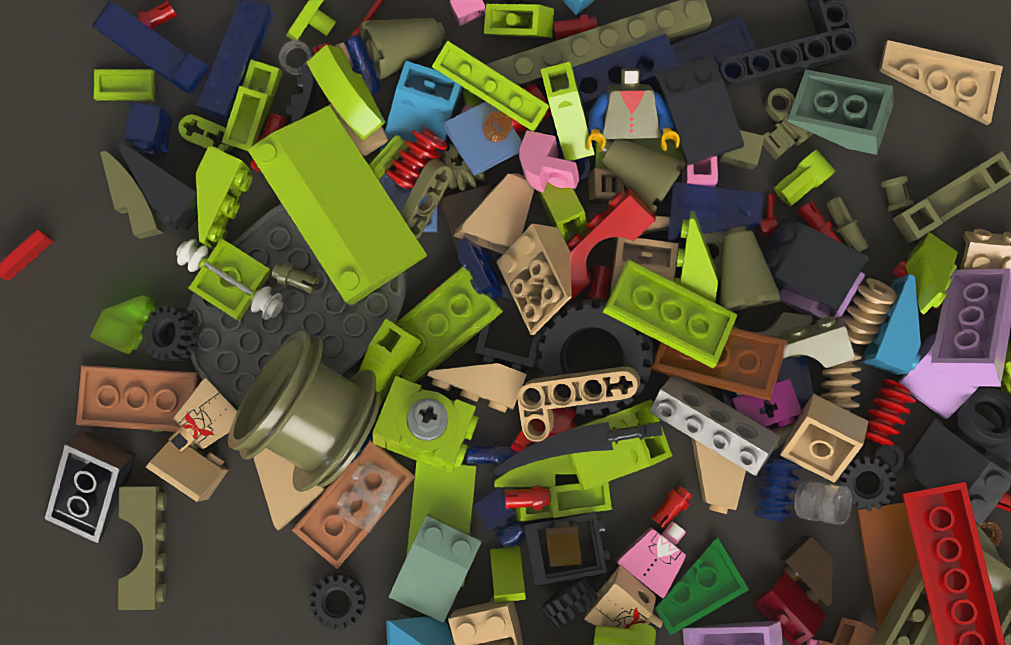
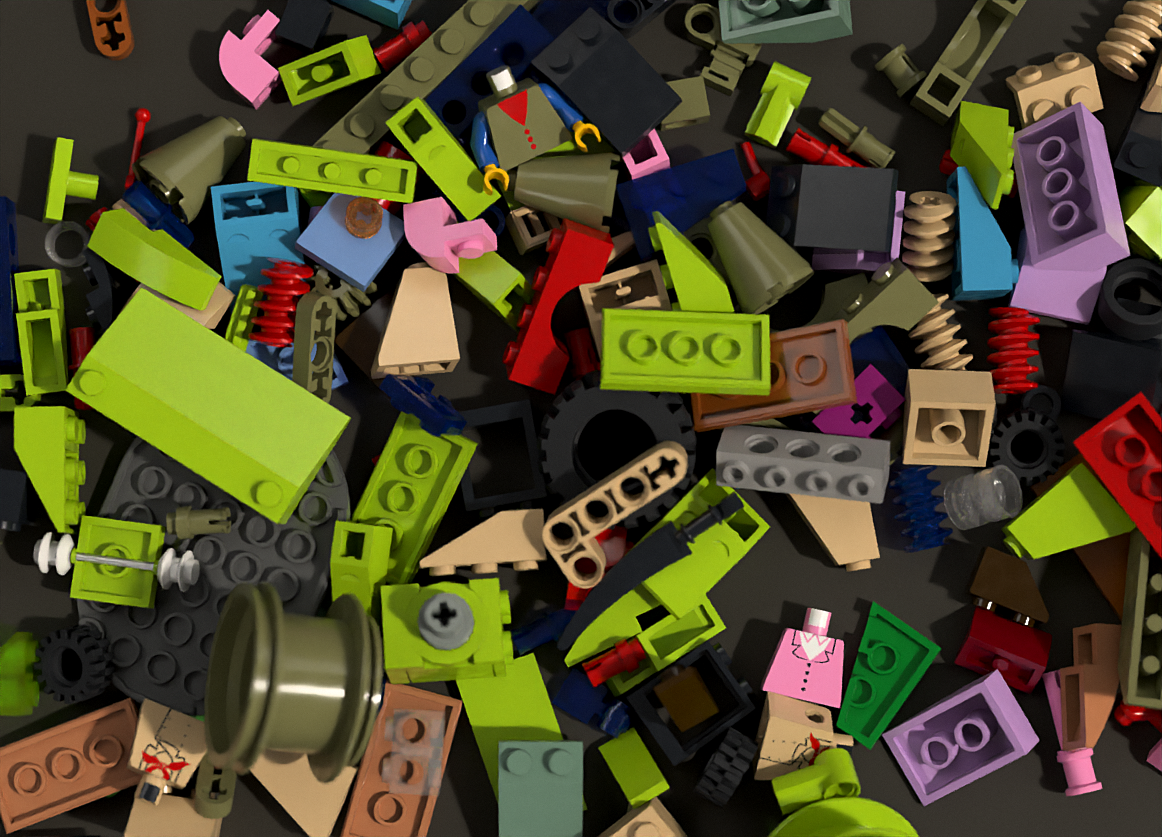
camera: 25 degrees left, 0 degrees up
tan slope [497,224,571,335] -> none
red animal [651,485,692,529] -> none
none -> olive beam [195,751,237,819]
none -> lime slope [1001,463,1136,560]

